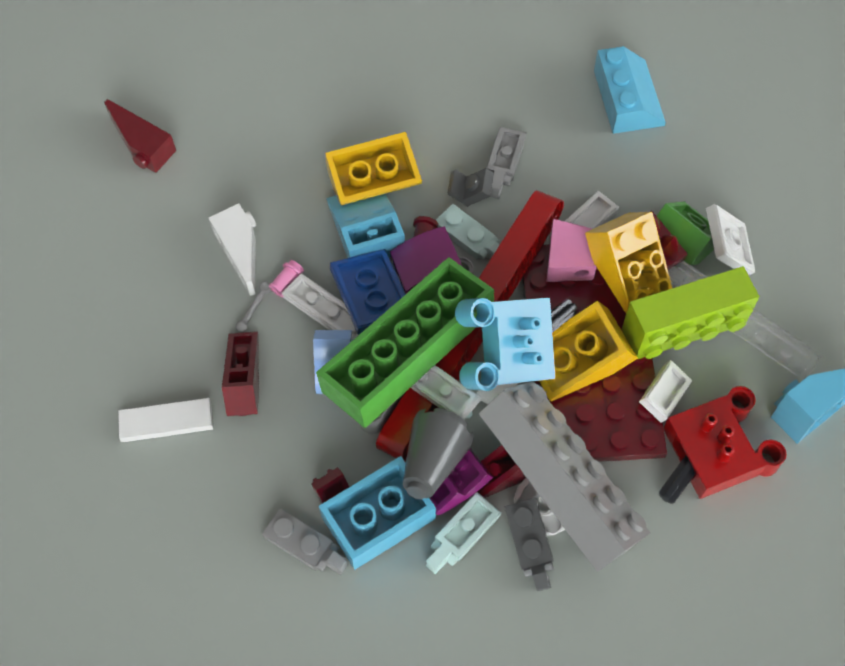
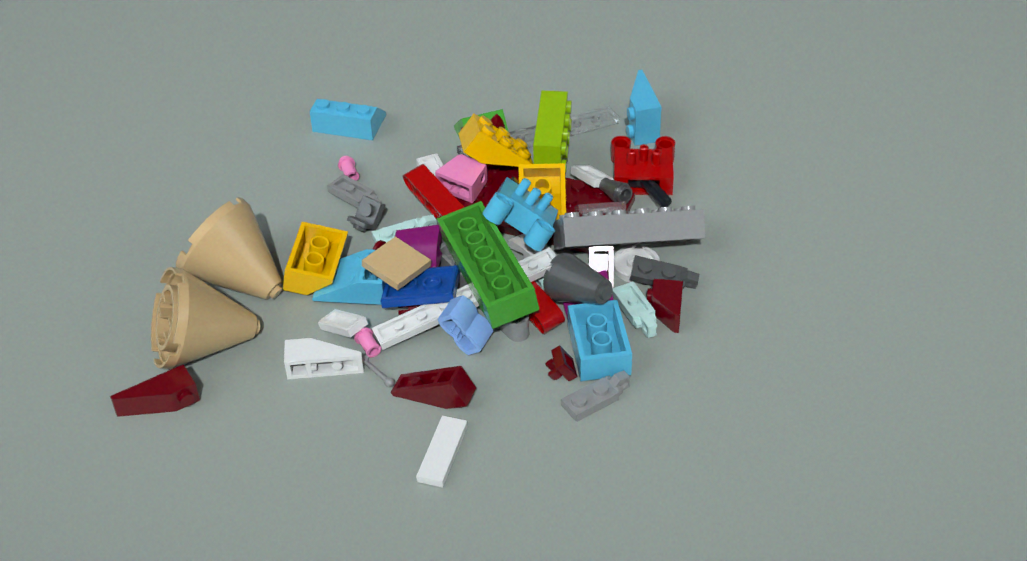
camera: 65 degrees left, 20 degrees down
white tile [706,204,755,275] -> none
none -> tan cone [151,267,260,369]
none -> tan cone [176,197,283,300]
none -> white tile [318,309,368,338]
none -> bright pink pin [338,156,359,181]
none -> tan tile [362,236,431,291]
none -> clear tile [575,201,626,215]
none -> flat silver cone [599,178,633,204]
none -> dark red slope [647,279,683,333]

